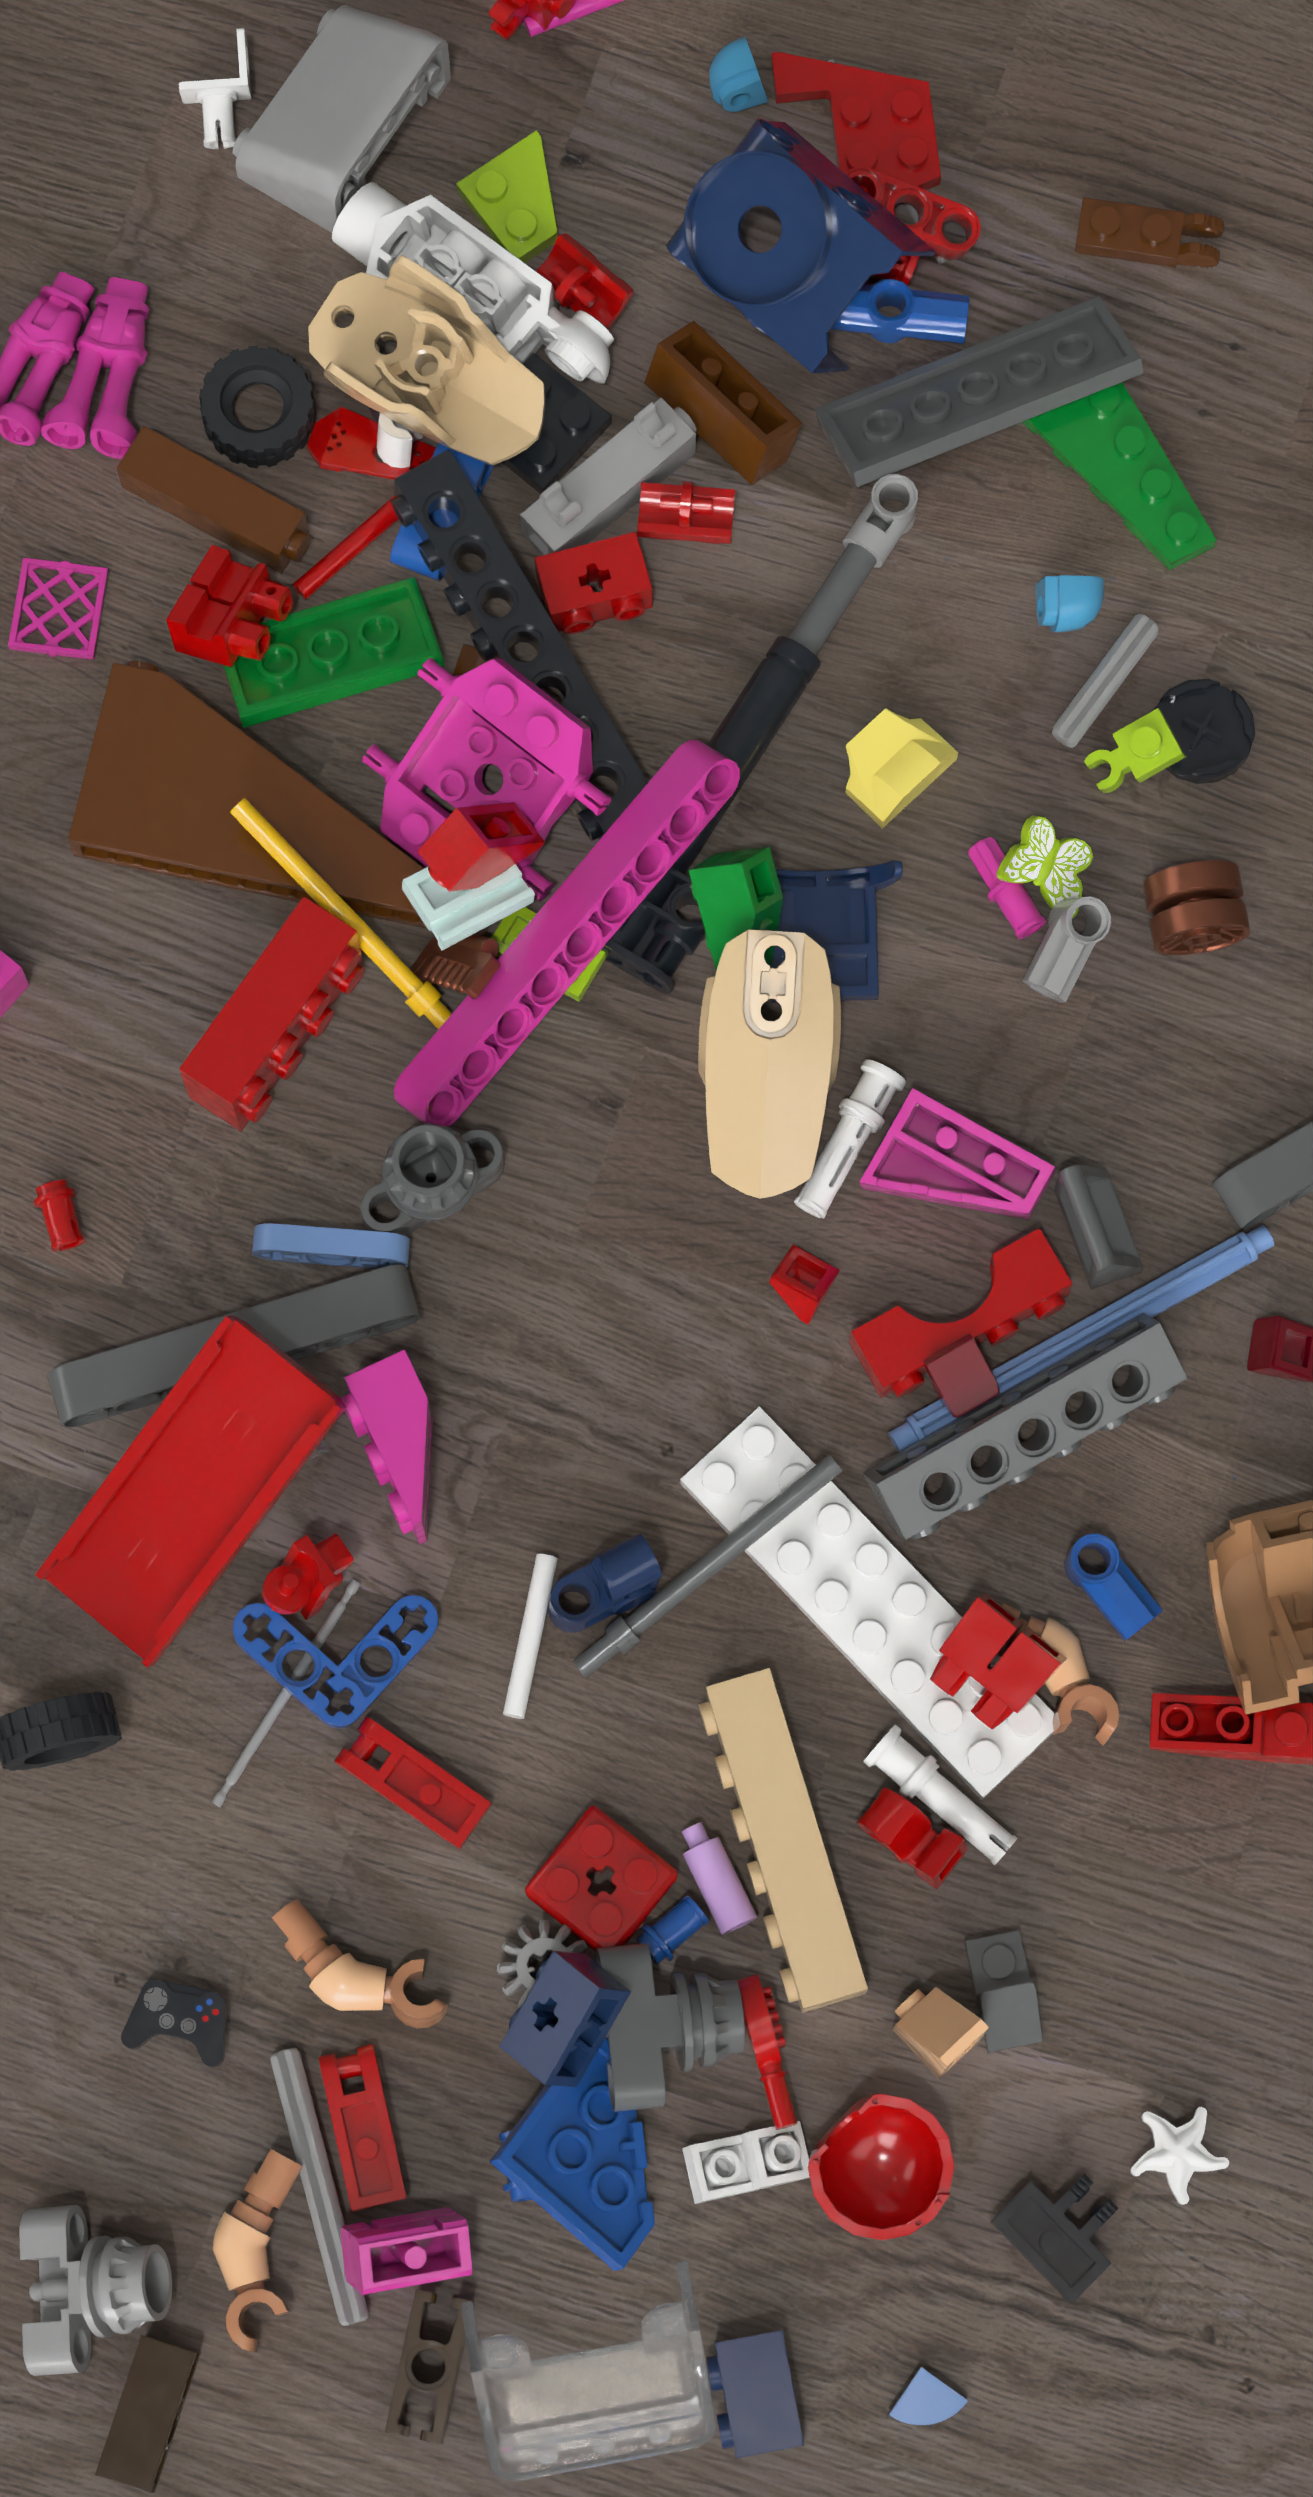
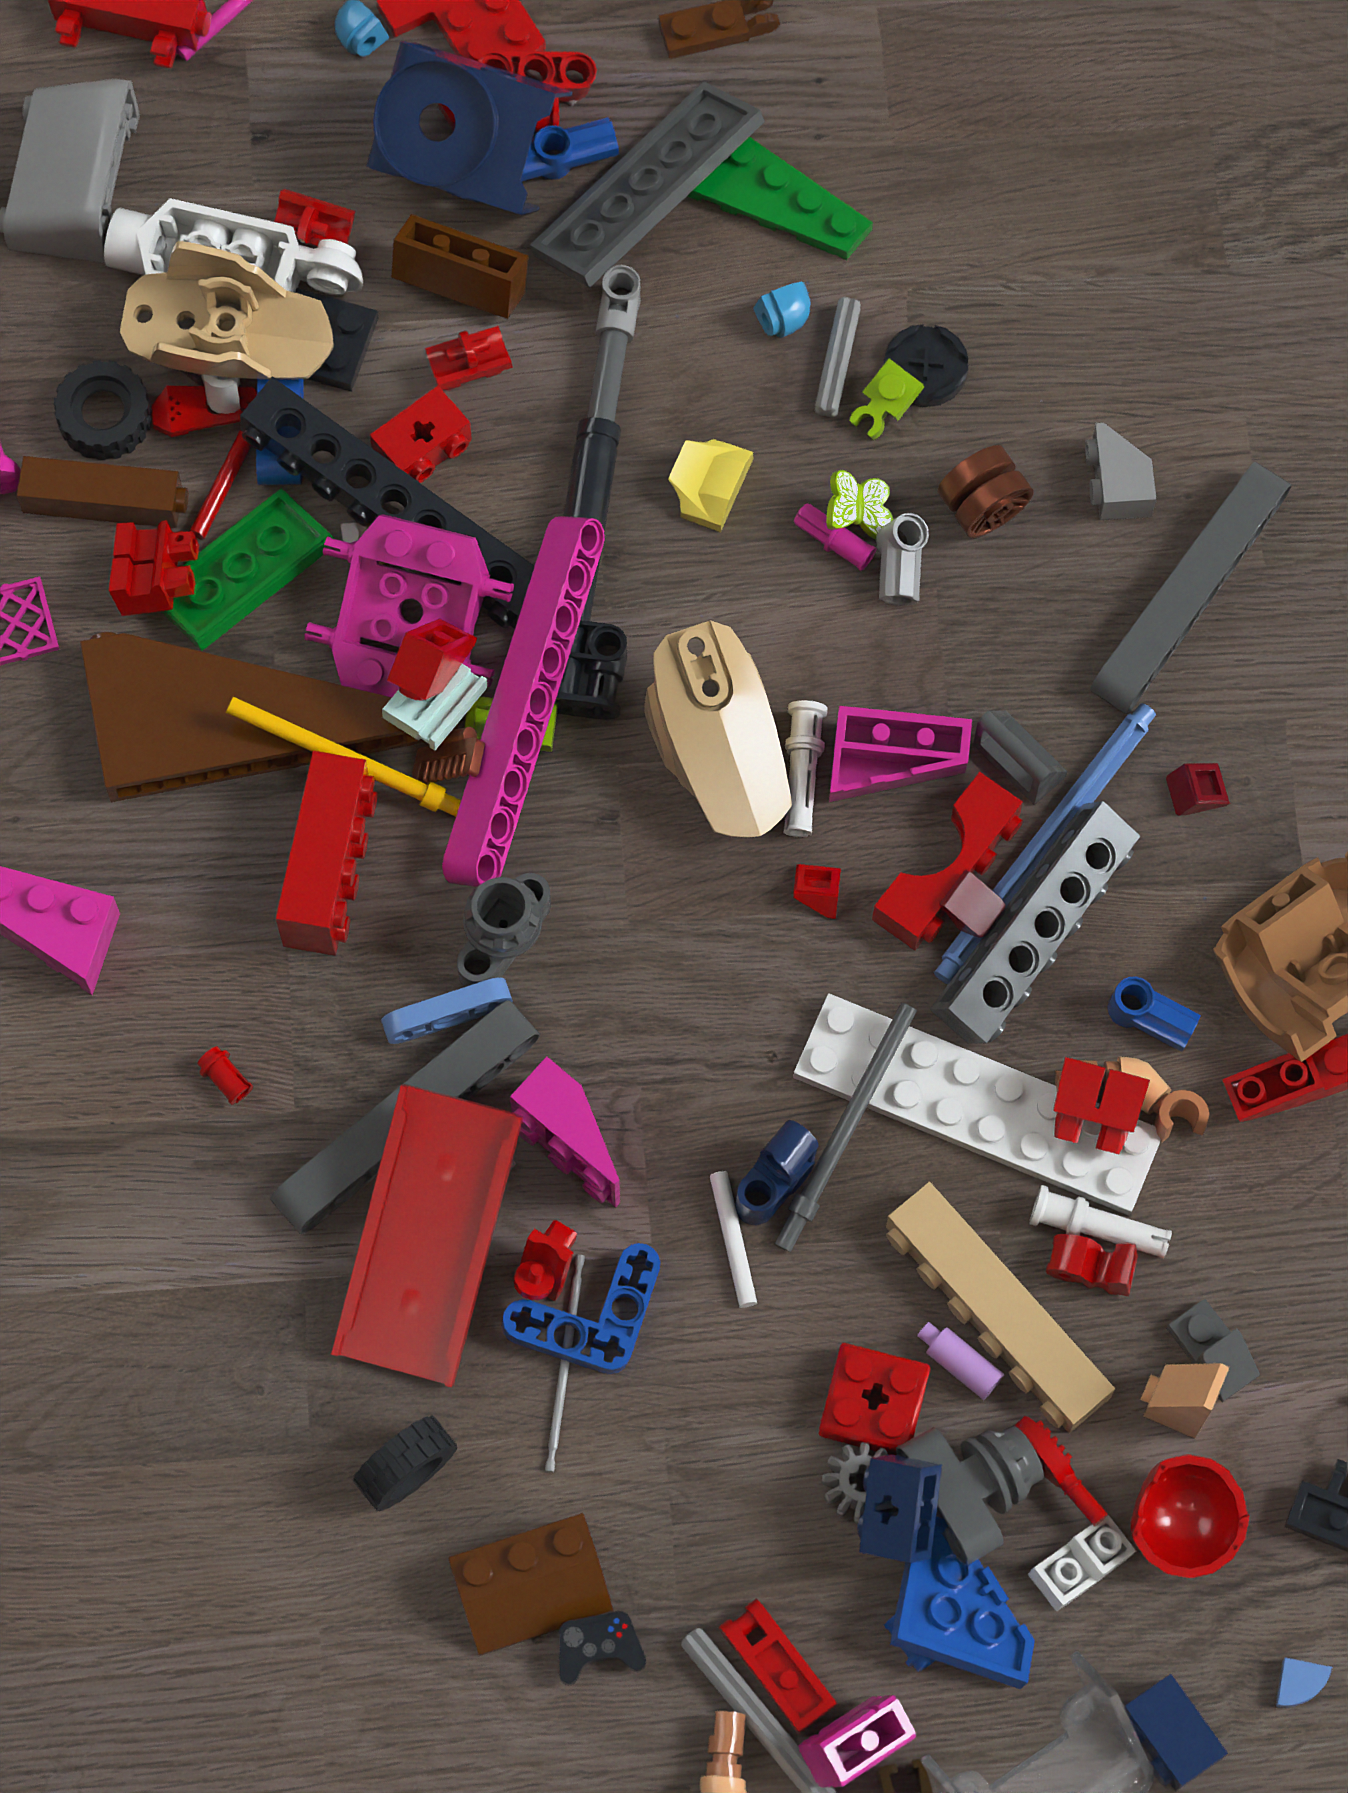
camera: 25 degrees left, 5 degrees down
nougat piece [272,1899,448,2029] -> none
red plate [334,1716,492,1851] -> none
lime wing [456,130,558,263] -> none
light grey brick [520,397,697,555] -> none
blue pin [636,1895,709,1965] -> none
green slope [689,847,783,1005] -> none
dark blue piece [771,860,903,1003] -> none
none -> reddish brown slope [448,1513,614,1656]

